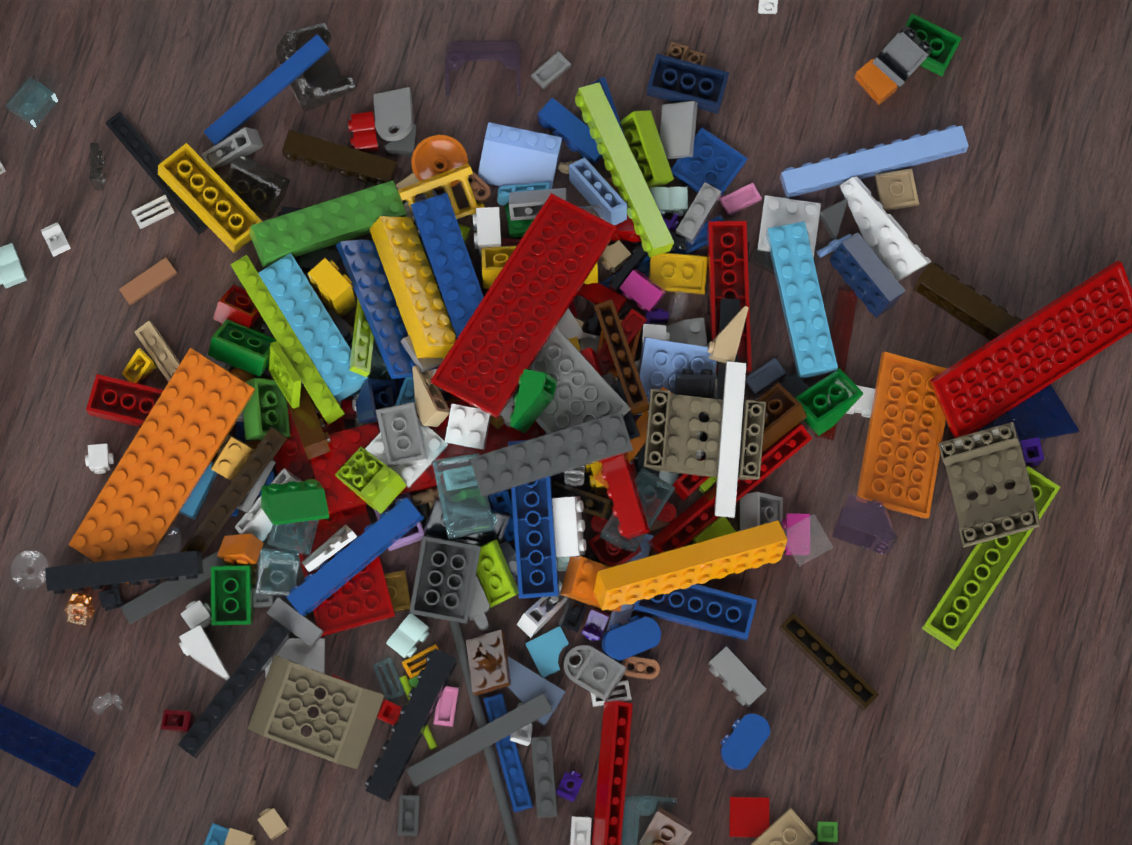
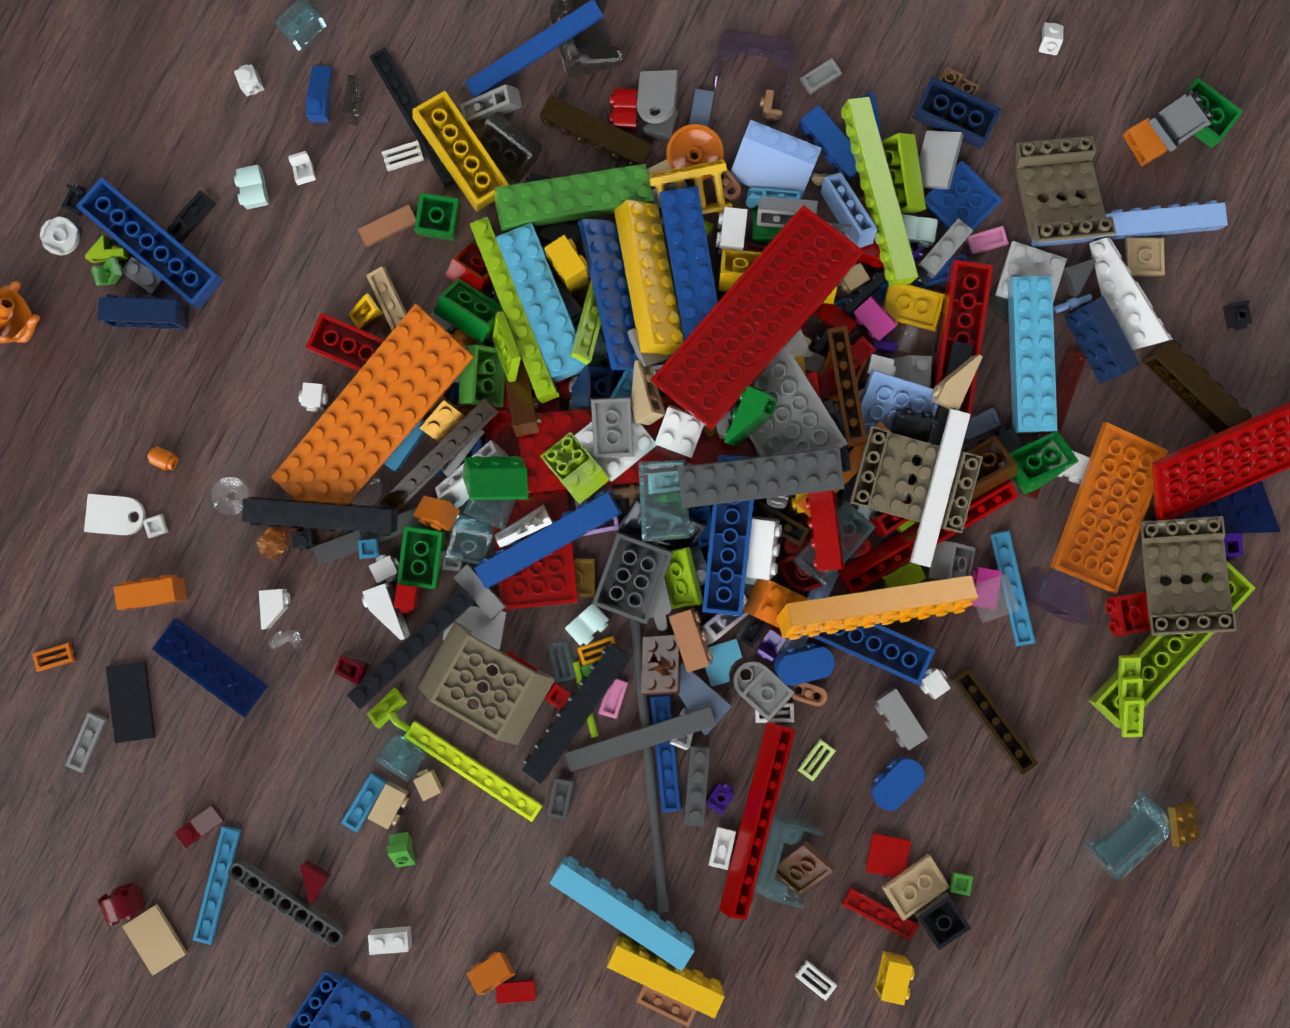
camera: 10 degrees right, 10 degrees up
none -> white slope [259,589,290,629]
none -> blue slope [306,66,332,123]
none -> dark azure tile [358,538,380,559]
none -> lime plate [367,687,410,732]
none -> clear light blue slope [375,736,426,782]
none -> red brick [393,584,422,613]
none -> neon yellow tile [404,720,543,822]
none -> green brick [414,193,461,242]
none -> nougat slope [669,608,714,673]
none -> sand blue tile [689,89,714,127]
none -> medium nougat bracket [760,89,783,122]
none -> yellowish green tile [797,739,836,781]
none -> white brick [919,668,951,699]
none -> dark azure tile [990,530,1036,647]
none -> dark tan slope [1015,136,1116,242]
none -> clear light blue windscreen [1083,790,1171,882]
none -> red plate [1105,591,1151,636]
none -> lime slope [1118,655,1144,737]
none -> pearl gold plate [1168,800,1200,847]
none -> black brick [1223,300,1252,331]

